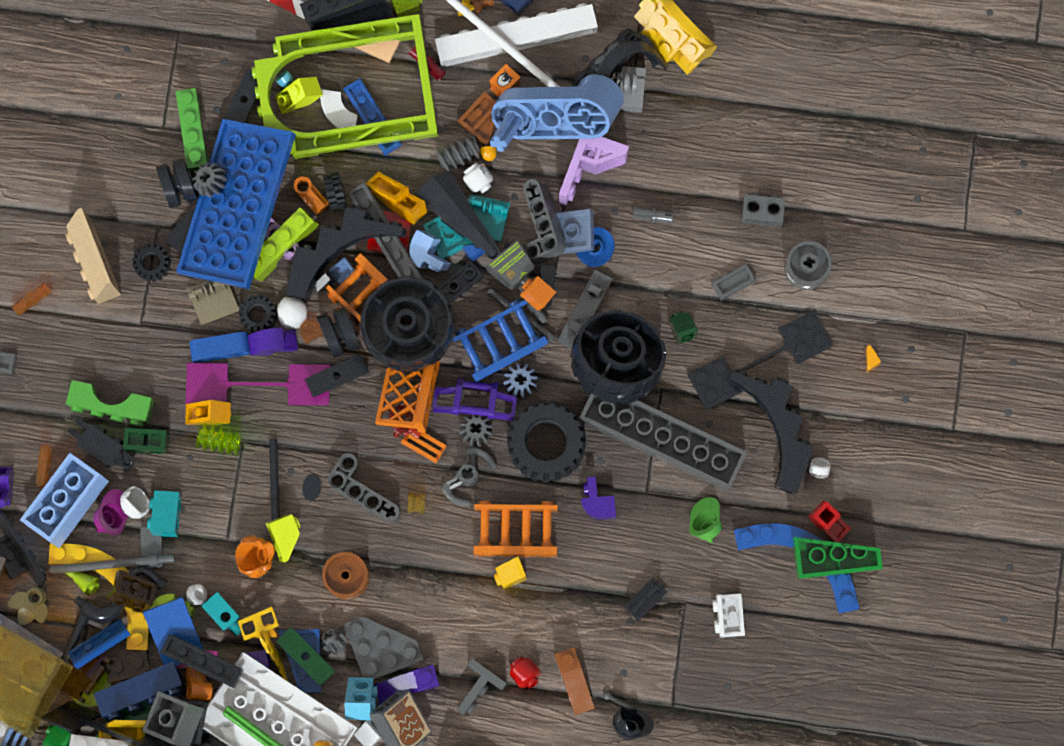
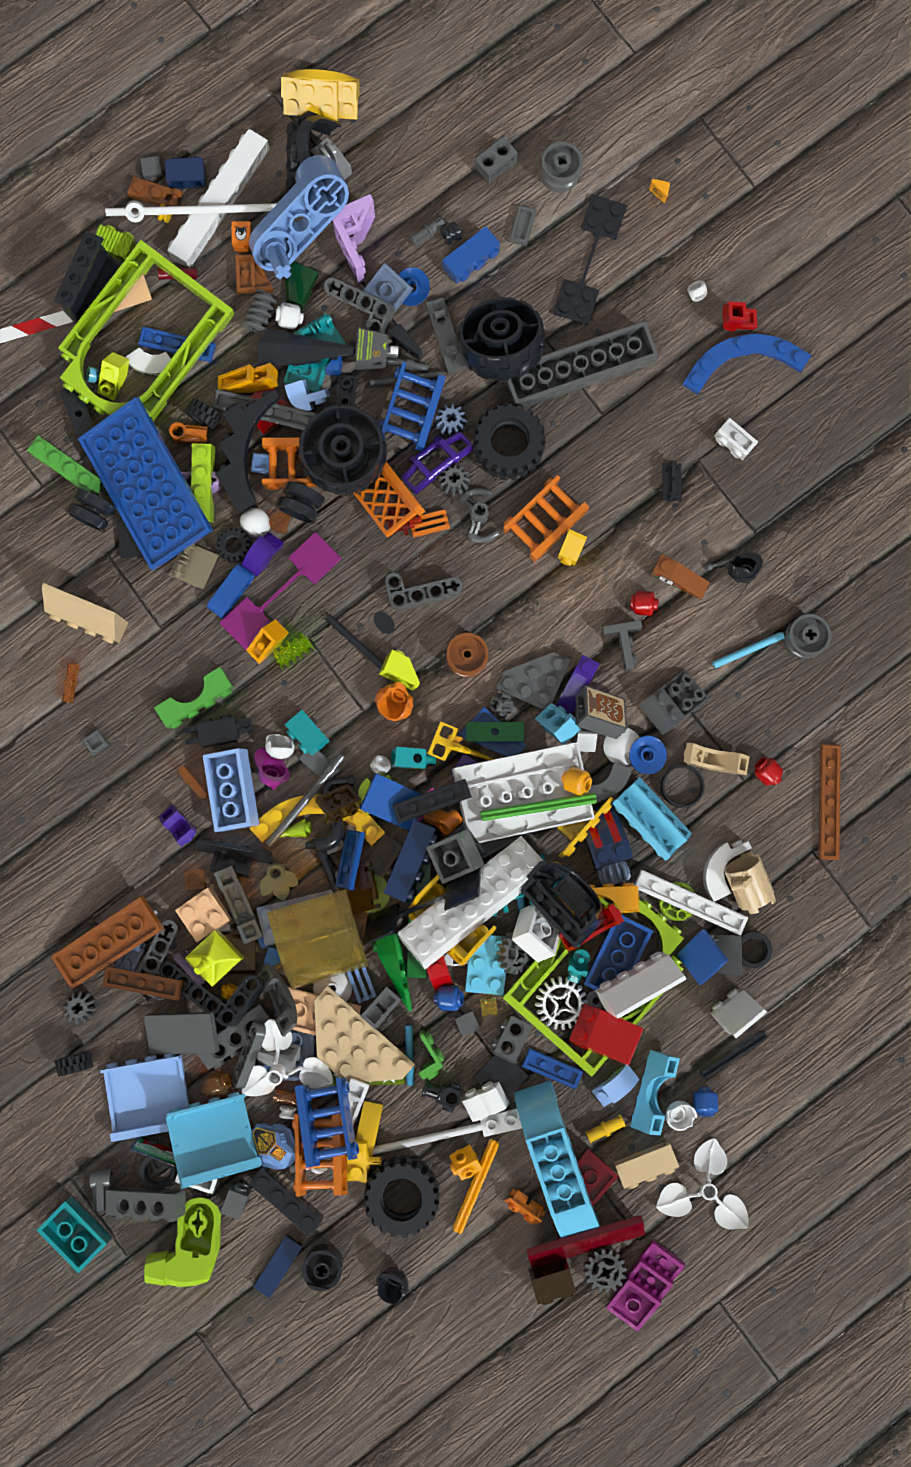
camera: 55 degrees left, 5 degrees up
dark green brick [123,428,170,454] -> none
black tyre [132,243,171,282] -> none
dark grey gear [192,162,228,197] -> none
black tile [304,354,369,398] -> none
black tile [313,270,340,292] -> none
clear yellow wheel [407,493,426,514] -> none
light orange hinge [480,146,497,162] -> none
orange brick [520,276,556,311] -> none
dark purple brick [581,477,616,520] -> none
dark green slope [668,311,698,345] -> none
bright green piece [689,497,722,543] -> none
black arch [727,370,814,495] -> none
green wedge [792,537,883,579] -> none
none -> dark green slope [286,262,319,310]
none -> black wheel [440,221,462,245]
none -> blue brick [442,226,500,284]

